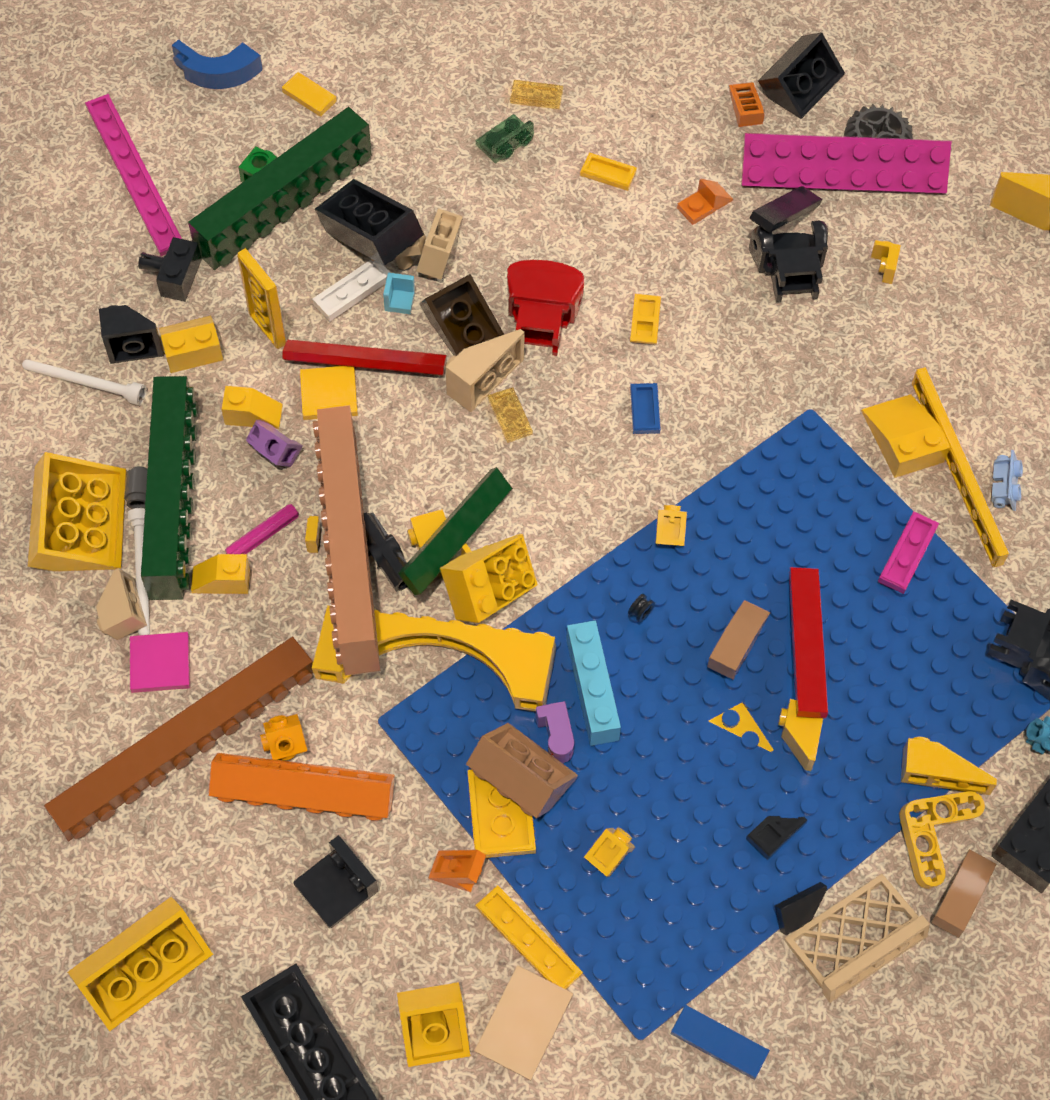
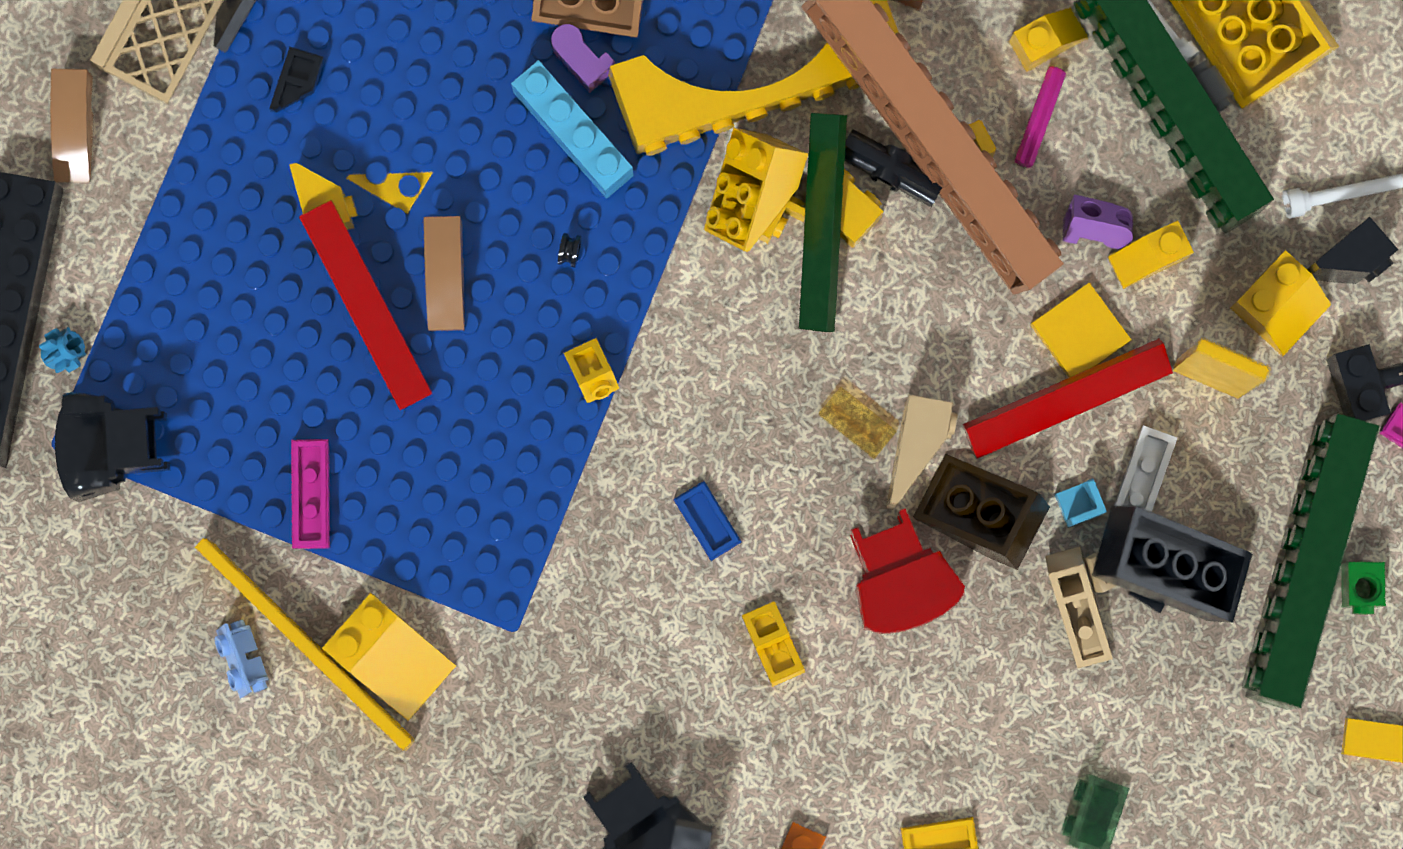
camera: 150 degrees right, 20 degrees up
yellow beam [899,791,985,889] -> none
yellow slope [901,737,997,795] -> none

